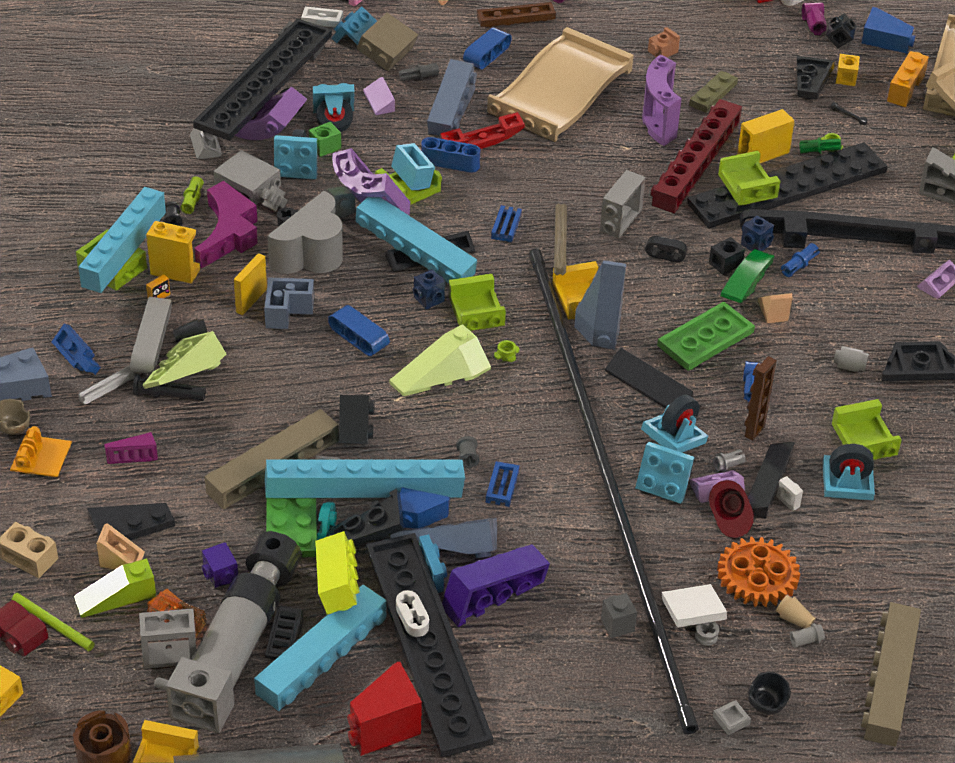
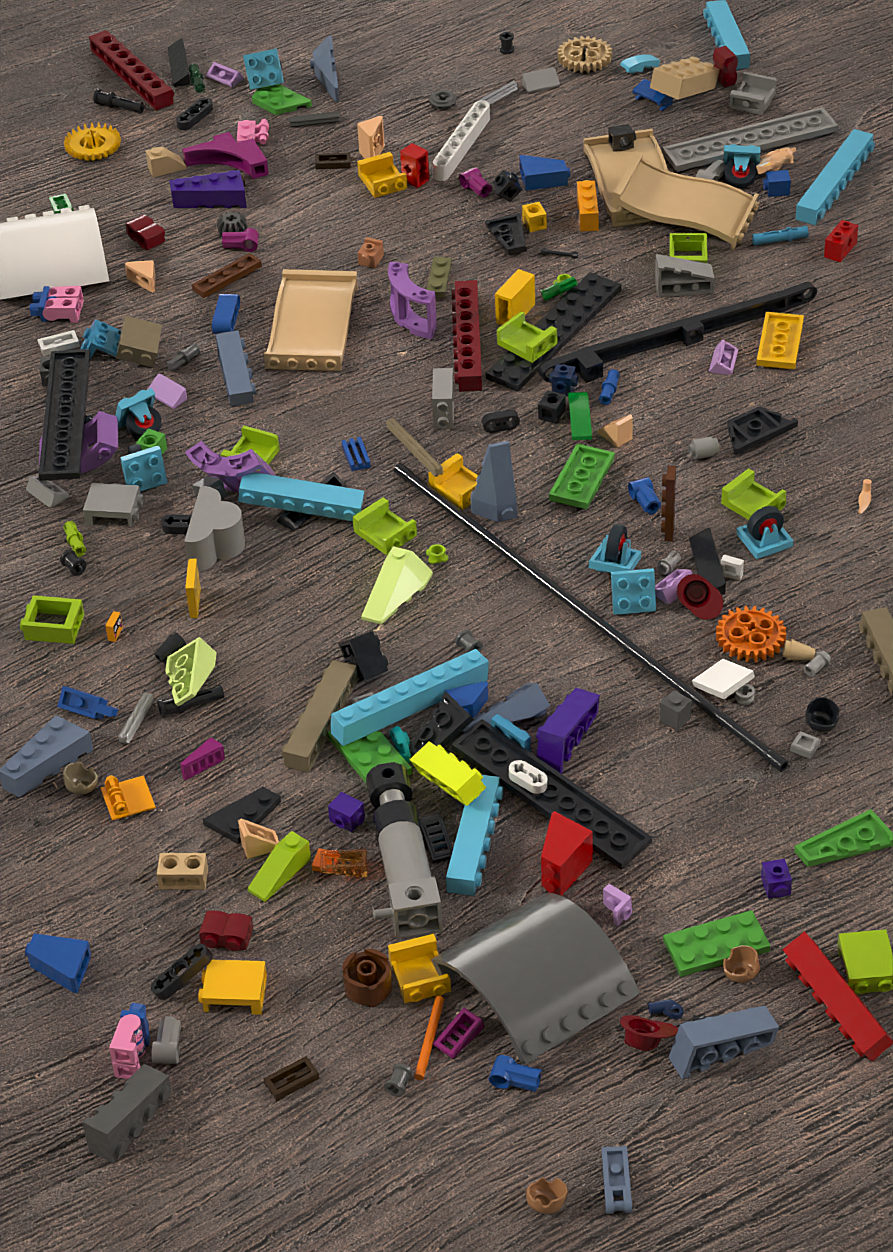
camera: 25 degrees left, 0 degrees up
lime bar [12,593,95,651] -> none
medium azure brick [78,187,166,293] -> none
light grey beam [130,296,172,374] -> none
light grey window [139,609,196,669] -> none
yellow panel [146,221,200,284] -> none
magenta arch [194,181,258,269] -> none
light grey gear [260,185,288,211] -> none
sand blue brick [264,278,314,329] -> none
blue beam [328,305,390,356] -> none
medium azure piece [391,143,435,190] -> none
dark blue brick [413,269,446,310] -> none
blue beam [421,137,480,172] -> none
red slope [440,112,525,149] -> none
blue tile [486,461,520,507] -> none
black slope [605,348,693,408] -> none

